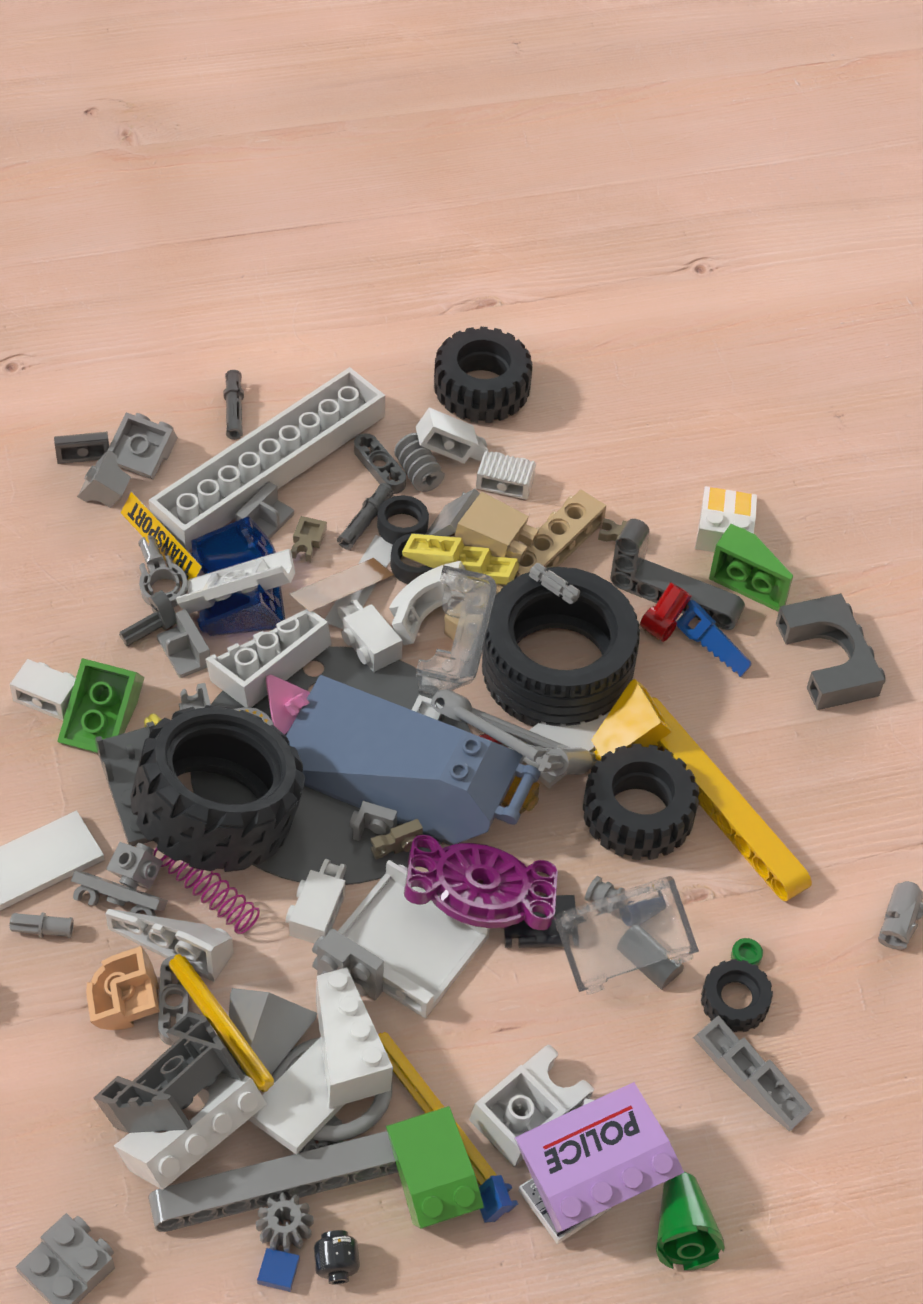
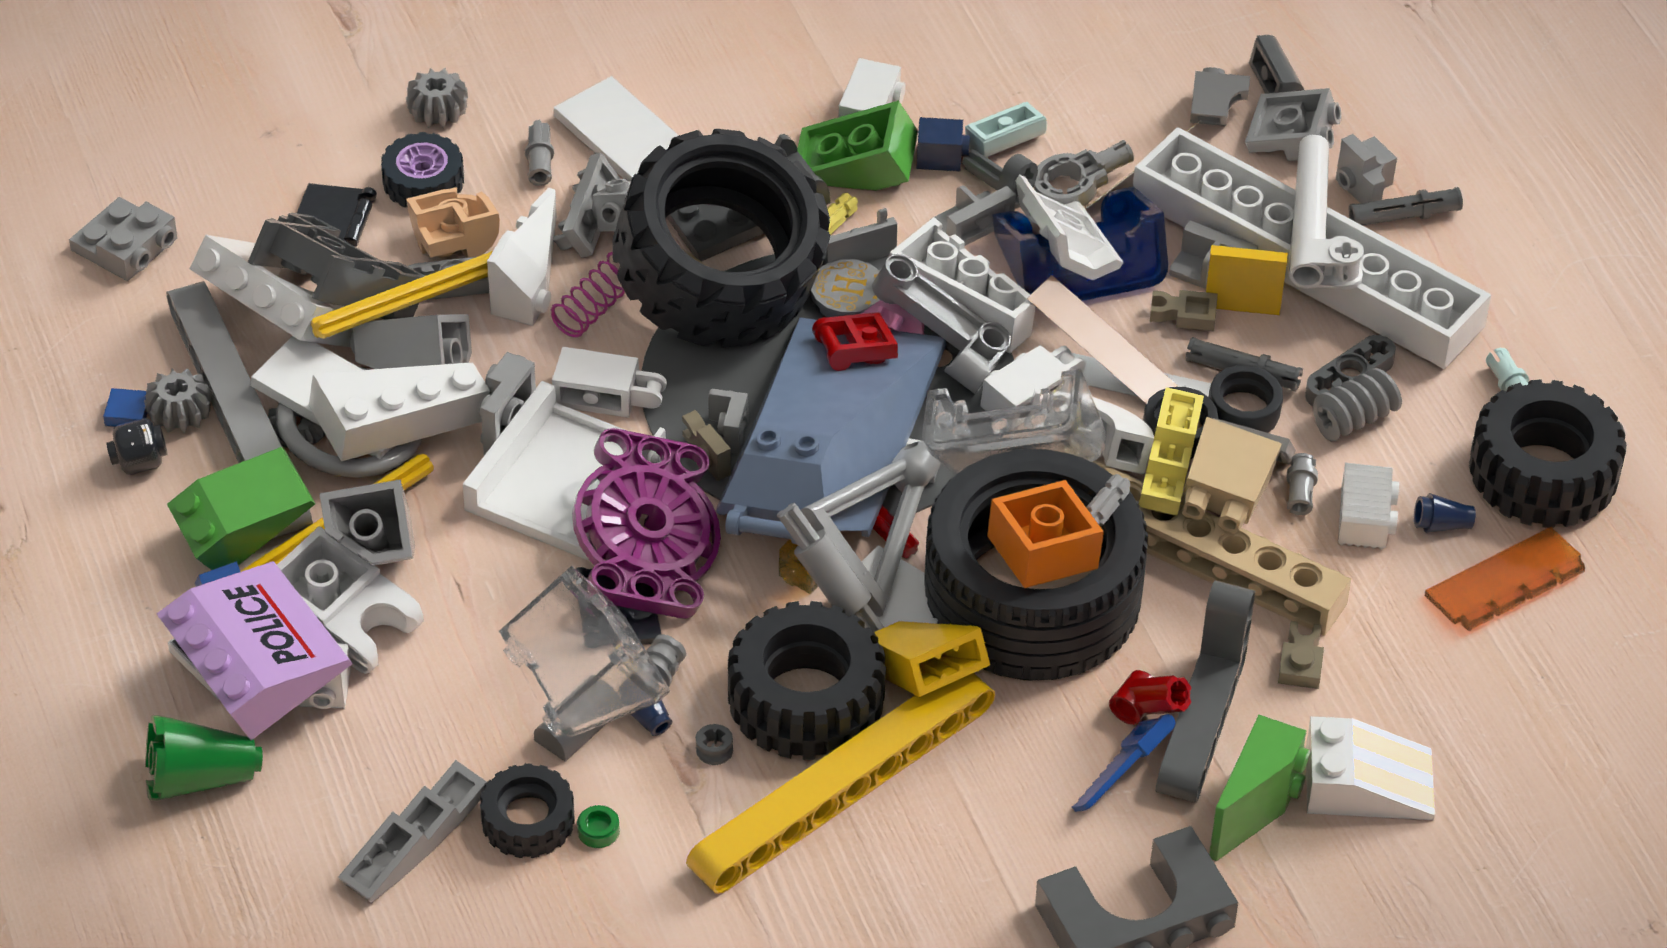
camera: 85 degrees right, 5 degrees down
white brick [416,408,489,464] -> none
none -> black piece [297,183,377,247]
none -> light grey slope [319,480,415,566]
none -> black wheel [381,132,464,208]
none -> dark grey bush [695,724,733,765]
none -> red plate [812,312,898,371]
none -> light grey piece [872,254,1011,394]
none -> dark blue brick [917,117,970,172]
none -> light aqua brick [965,102,1047,157]
none -> orange brick [987,480,1104,588]
none -> yellow tile [1206,245,1288,316]
none -> white axle [1289,135,1364,290]
none -> light grey brick [1336,134,1397,203]
none -> dark blue cone [1414,493,1476,533]
none -> clear orange windscreen [1424,527,1585,631]
none -> light aqua pin [1486,347,1529,392]

